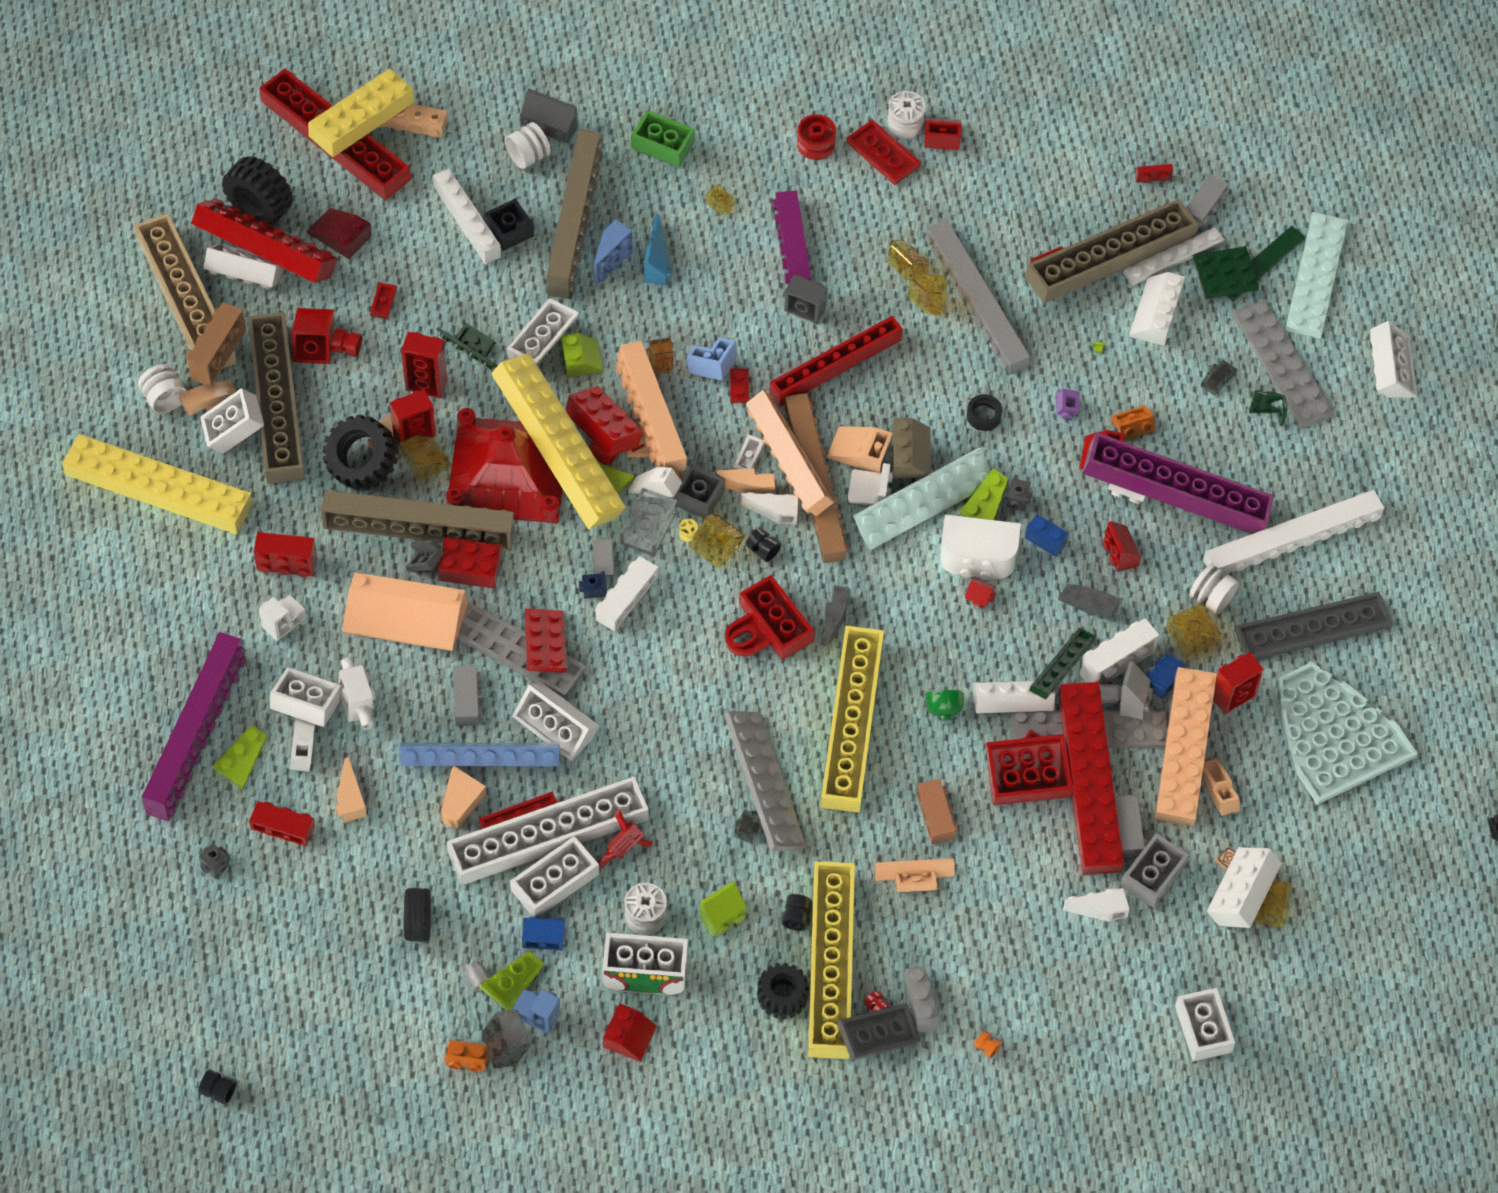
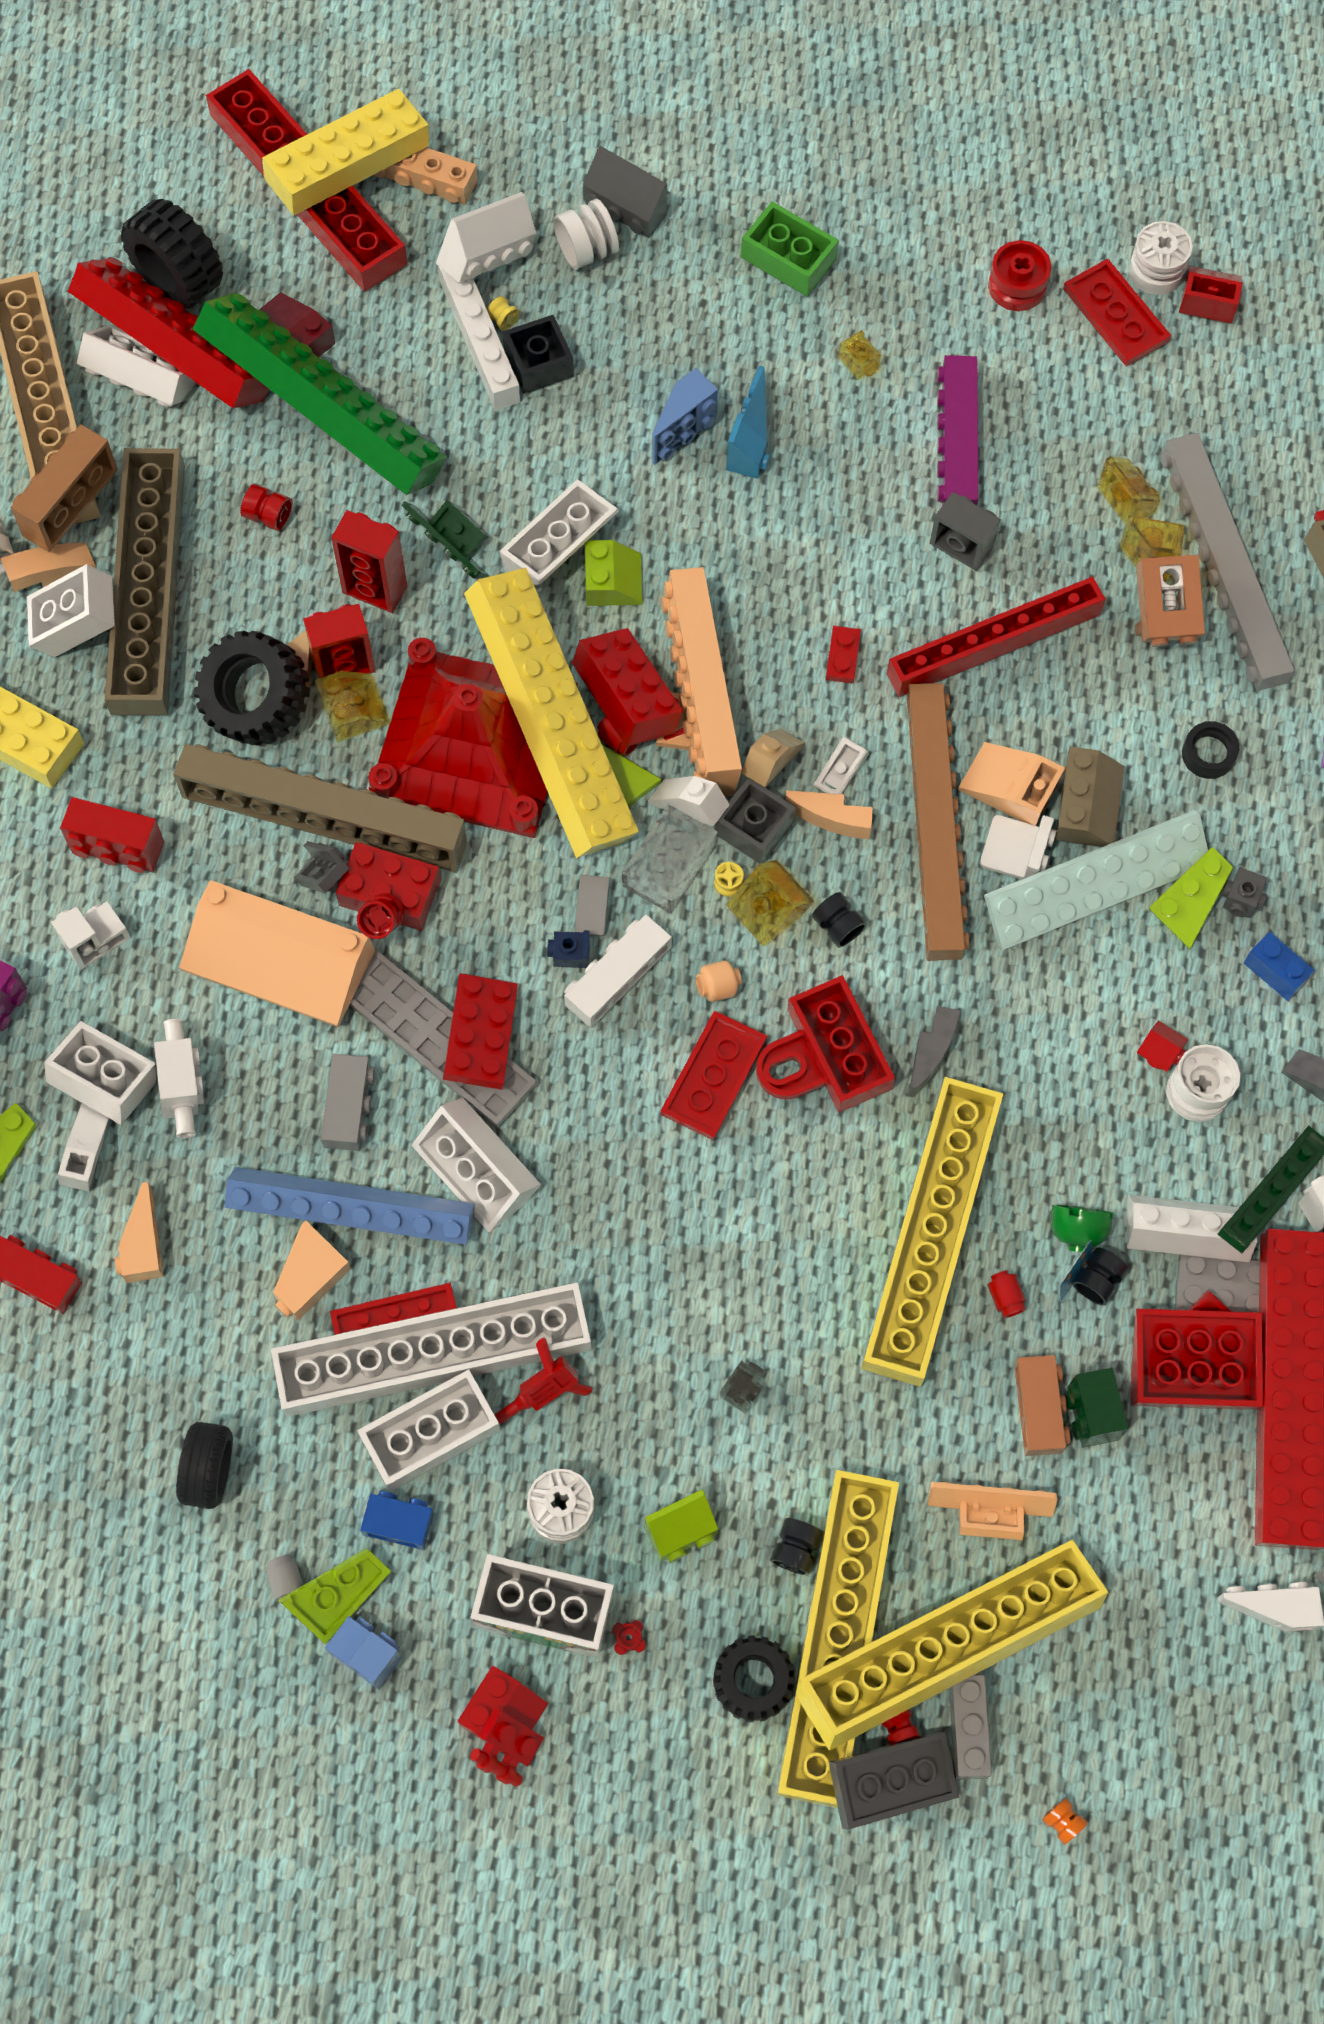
camera: 10 degrees right, 10 degrees up
red slope [292,308,335,364] -> none
red plate [370,282,397,319] -> none
orange bracket [444,1040,490,1072] -> none
clear smoke brick [482,1010,531,1068] -> none
dark tan brick [547,130,603,299] -> none
clear orange brick [646,338,673,375] -> none
light blue brick [687,337,737,381] -> none
light grey plate [724,711,807,851] -> none
white slope [741,492,798,524] -> none
light nougat brick [746,390,834,516] -> none
white brick [940,515,1021,580] -> none
none -> green brick [193,293,447,495]
none -> red wheel [357,893,405,939]
none -> white slope [436,192,536,283]
none -> red plate [470,1707,544,1787]
none -> light yellow wheel [487,296,520,331]
none -> red plate [612,1620,646,1655]
none -> red plate [660,1010,767,1141]
none -> light nougat head [695,961,742,1002]
none -> tan slope [741,729,805,787]
none -> light yellow brick [795,1539,1109,1751]
none -> red brick [987,1270,1027,1318]
none -> dark azure sticker [1060,1240,1092,1303]
none -> dark green brick [1064,1367,1128,1448]
none -> black wheel [1072,1247,1129,1306]
none -> nougat brick [1135,555,1205,647]
none -> white wheel [1166,1044,1240,1122]

